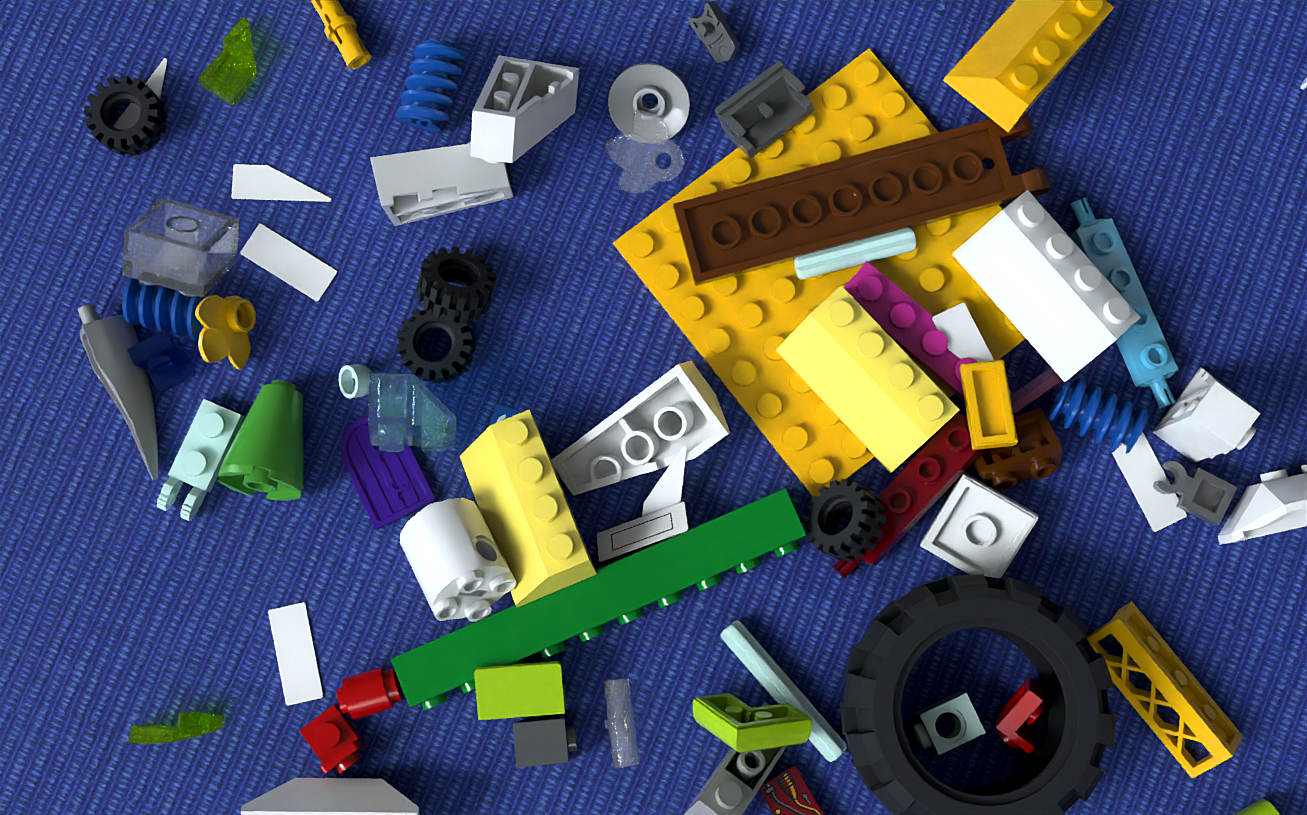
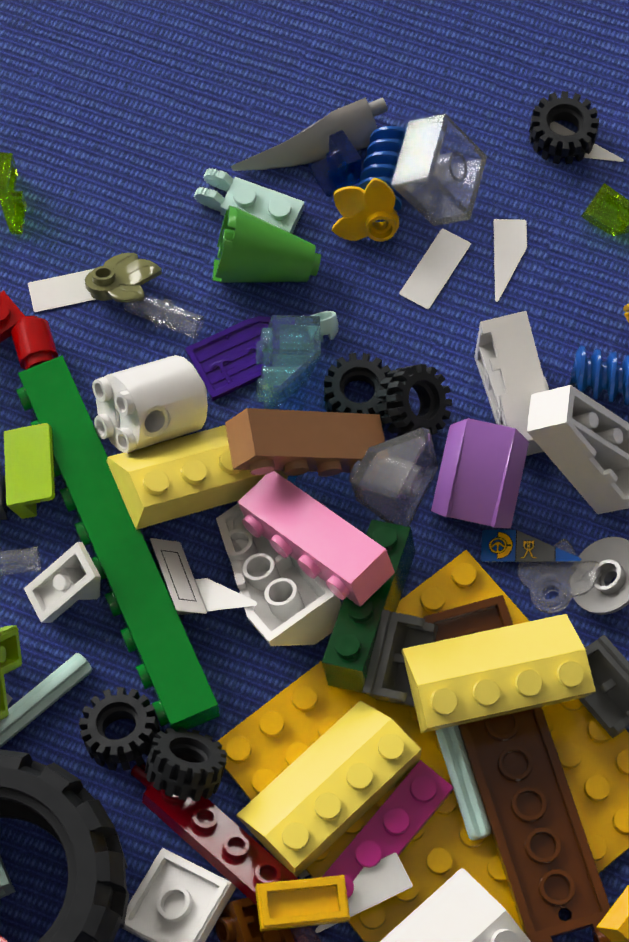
camera: 85 degrees right, 15 degrees down
none -> white slope [24,542,101,623]
none -> black tyre [79,687,160,771]
none -> olive plate [85,253,162,303]
none -> clear pin [124,294,205,339]
none -> medium nougat brick [225,408,389,478]
none -> bright pink brick [238,471,395,607]
none -> dark green brick [322,519,416,694]
none -> clear slope [350,427,438,527]
none -> dark grey hinge [363,610,438,707]
none -> light yellow slope [402,614,596,733]
none -> medium lavender slope [431,418,529,528]
none -> sticker [481,530,582,562]

